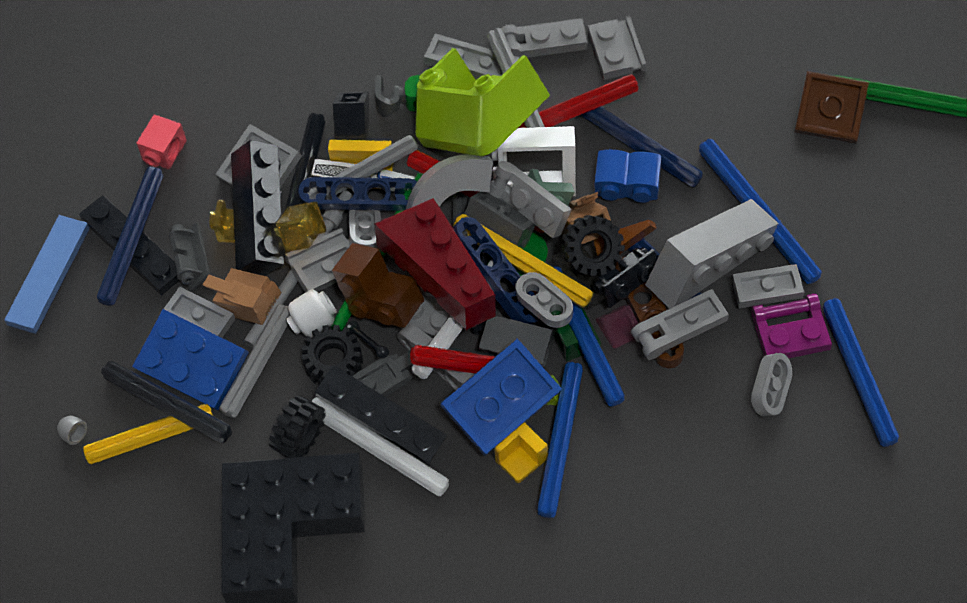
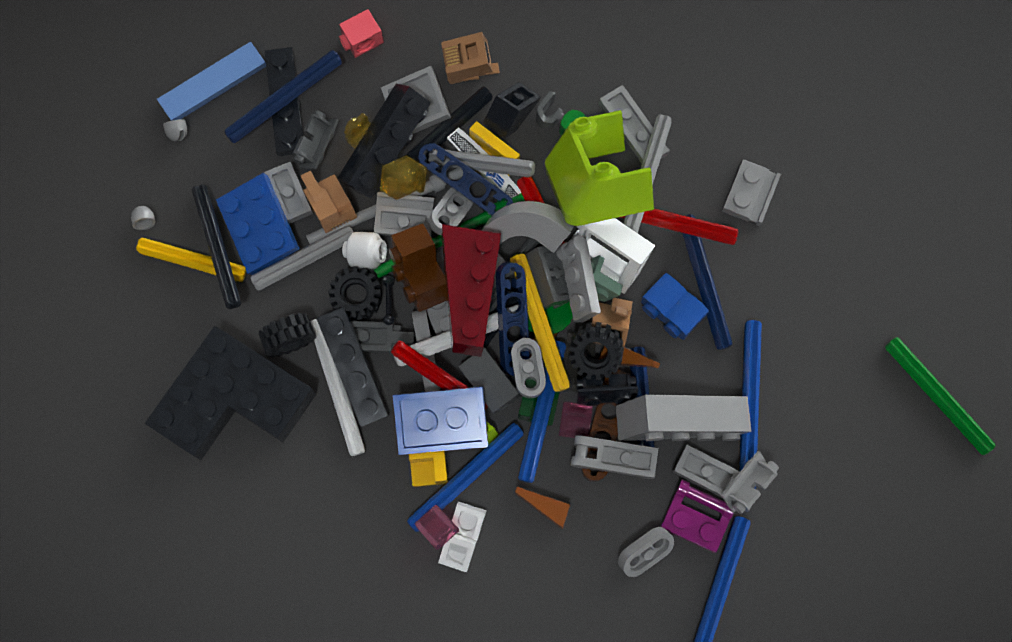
camera: 30 degrees right, 15 degrees up
light grey plate [501,18,587,58] -> none
reddish brown plate [795,71,869,144] -> none
none -> light grey hinge [163,119,187,141]
none -> clear pink slope [415,505,459,550]
none -> white slope [438,502,487,572]
none -> medium nougat piece [441,32,500,84]
none -> dark orange piece [515,487,570,529]
none -> light grey hinge [721,451,779,514]

